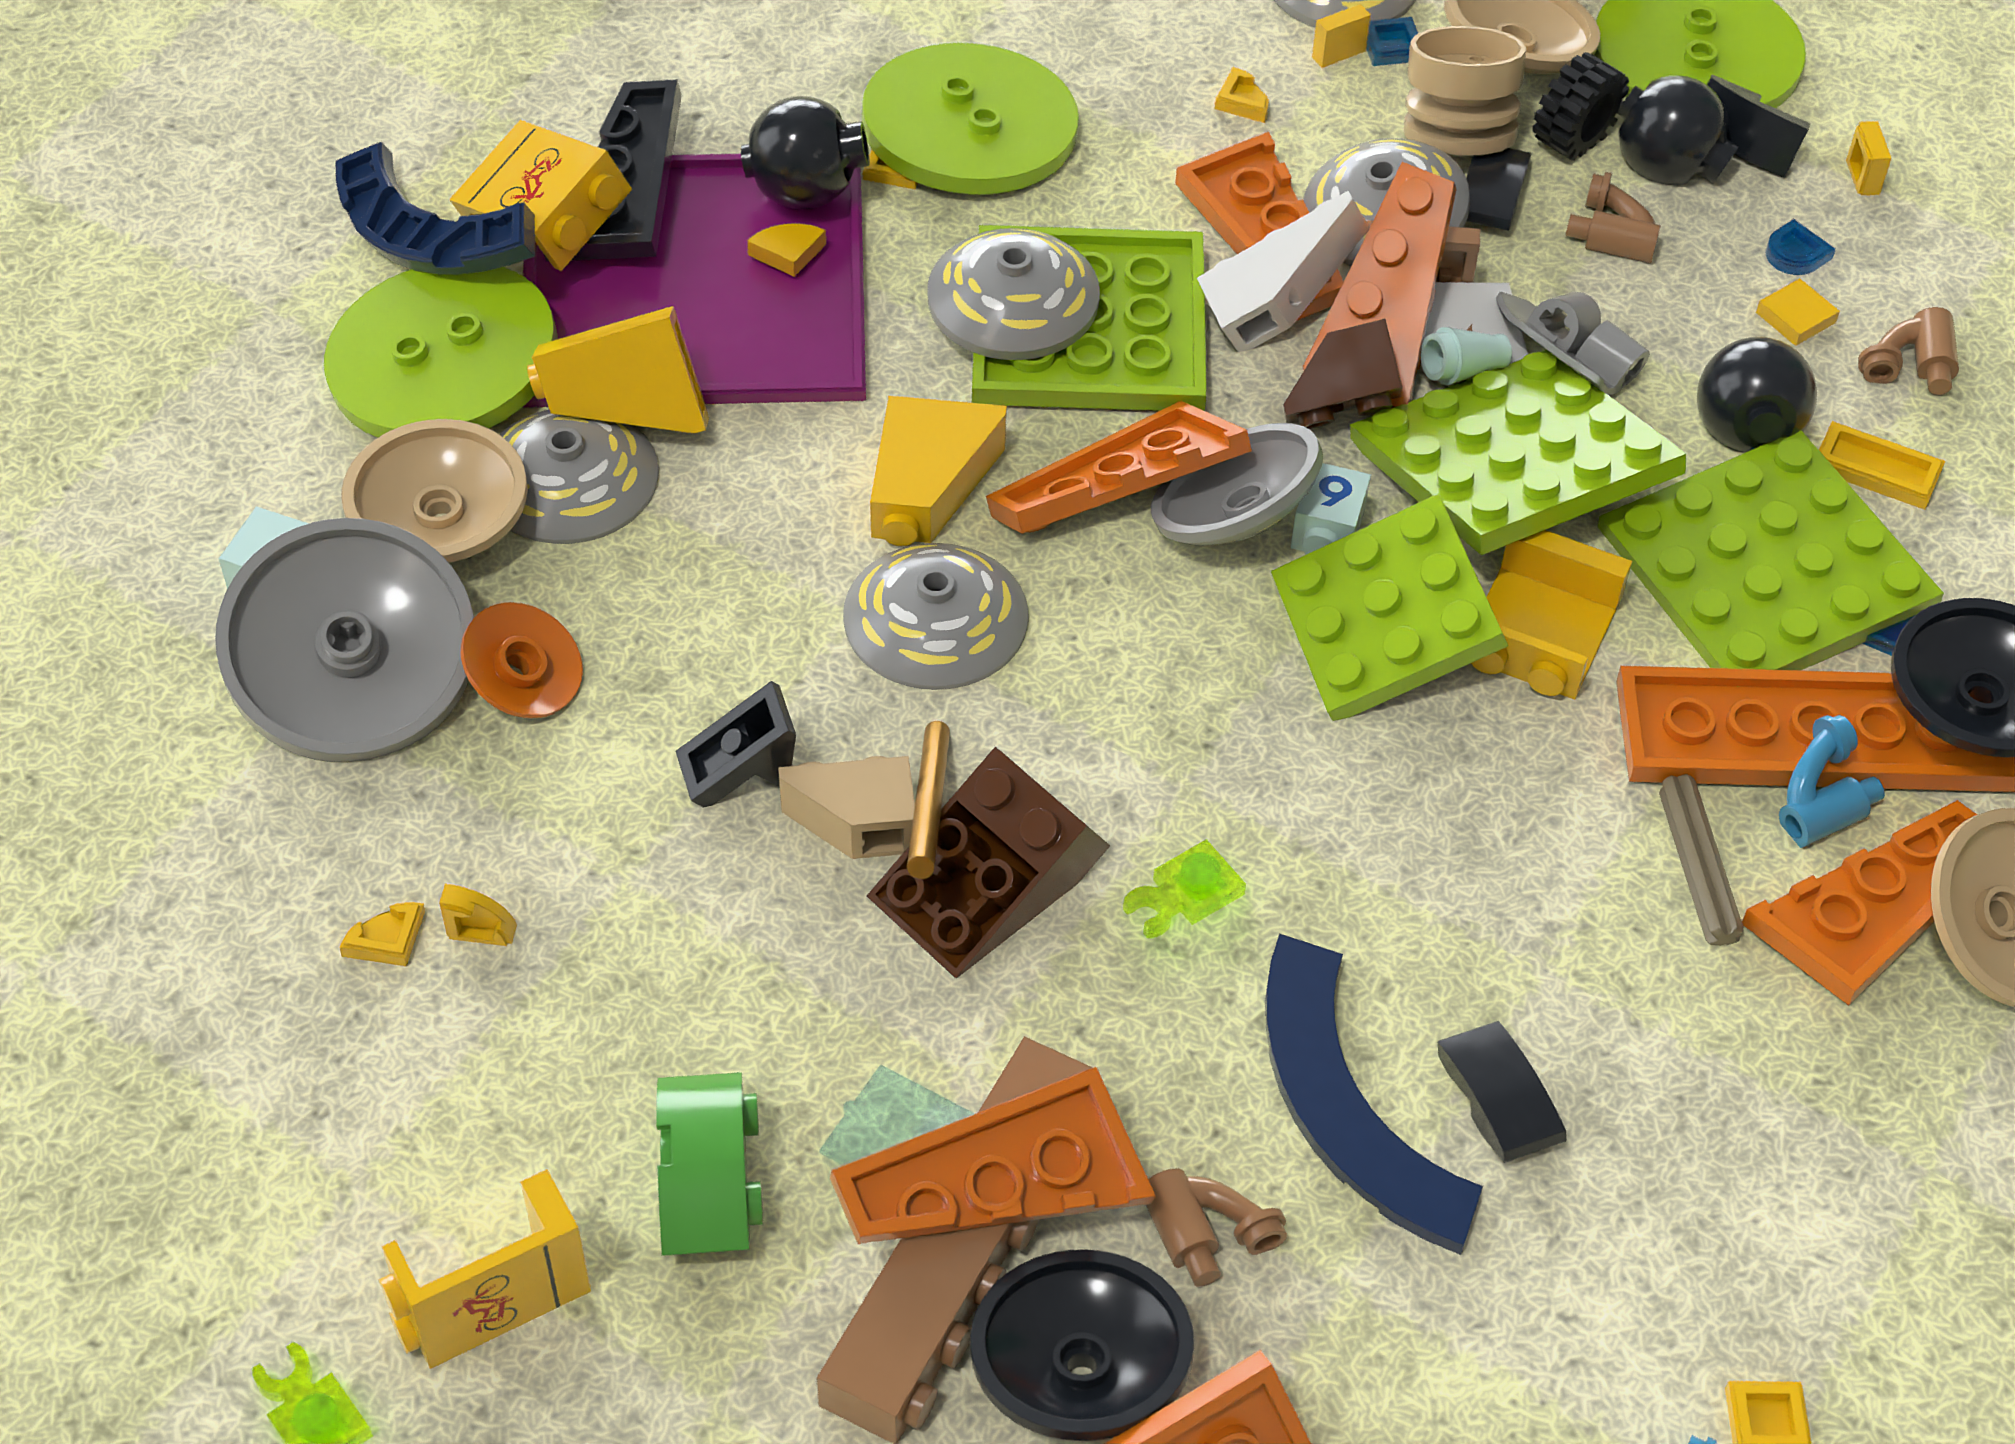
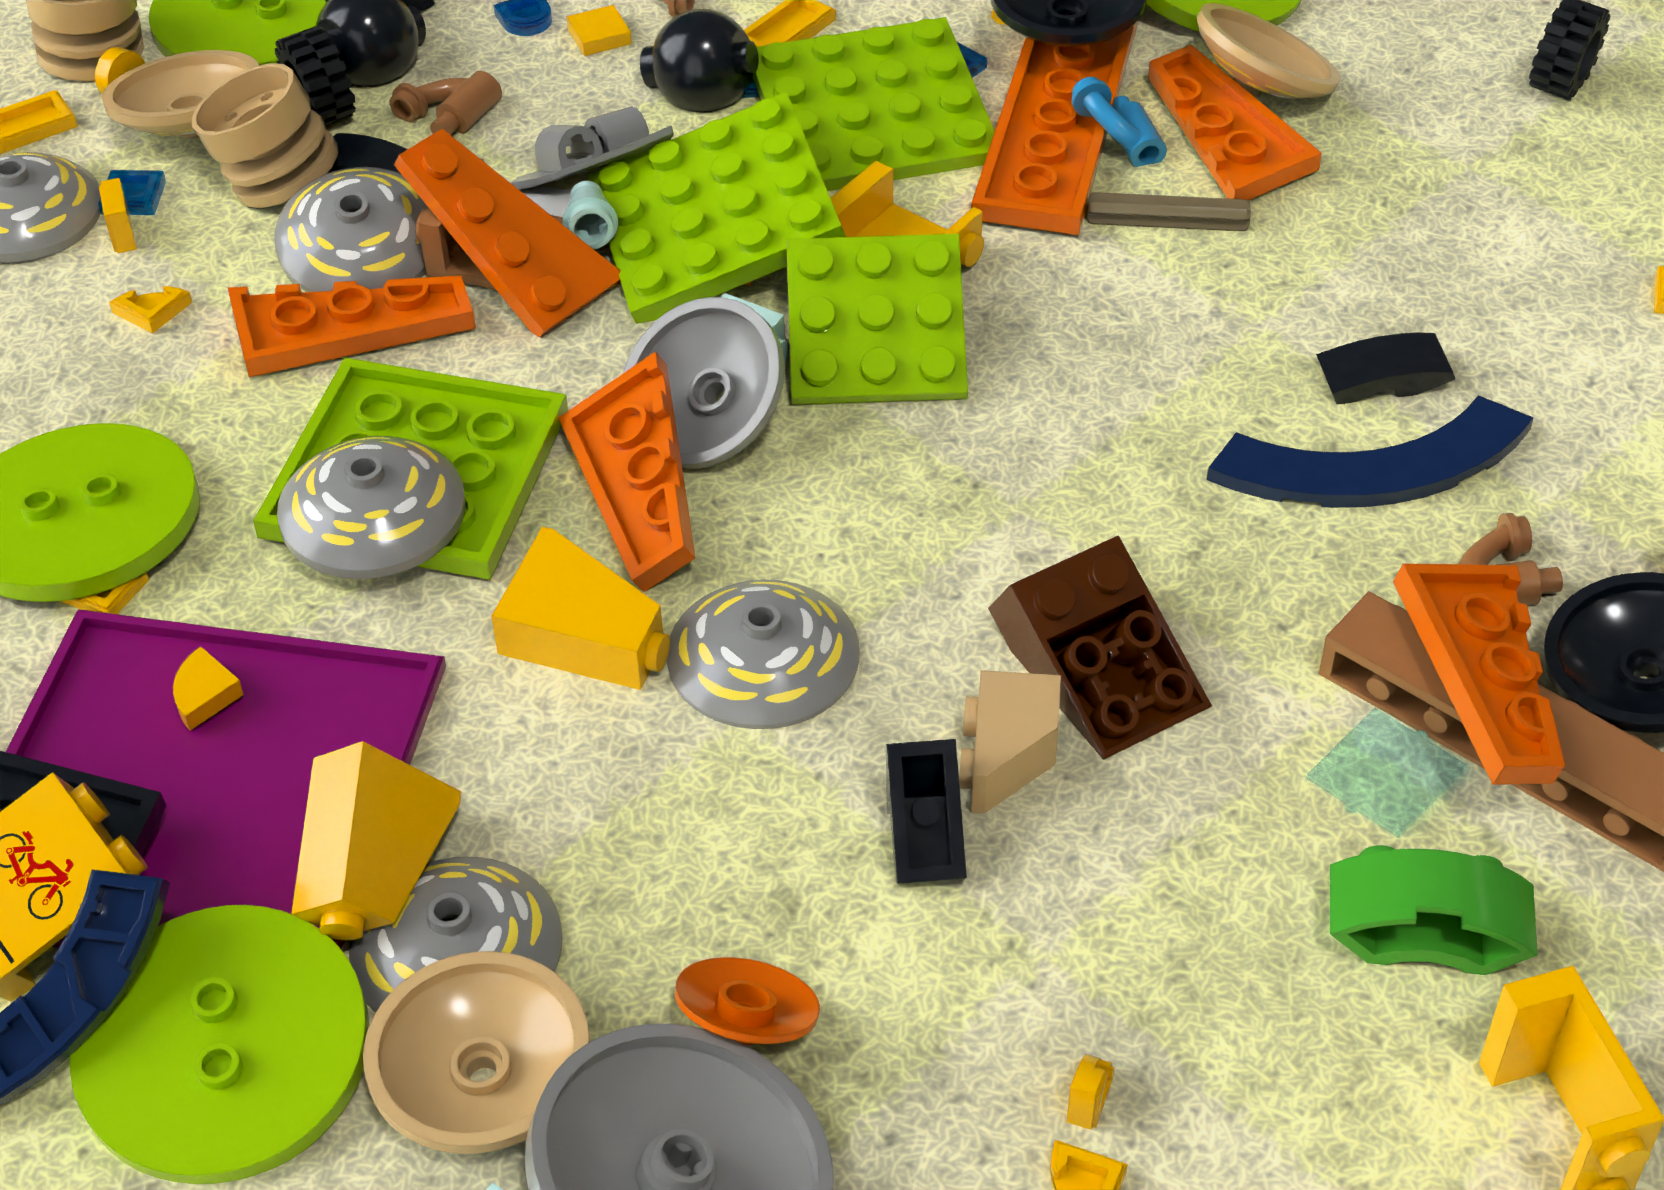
camera: 75 degrees left, 5 degrees down
black brick [741,96,869,210] -> none
pearl gold bar [907,721,950,879] -> none
clear neon green plate [1123,839,1246,939] -> none
white slope [1197,191,1370,353] -> none
reddish brown slope [1283,319,1402,429] -> none

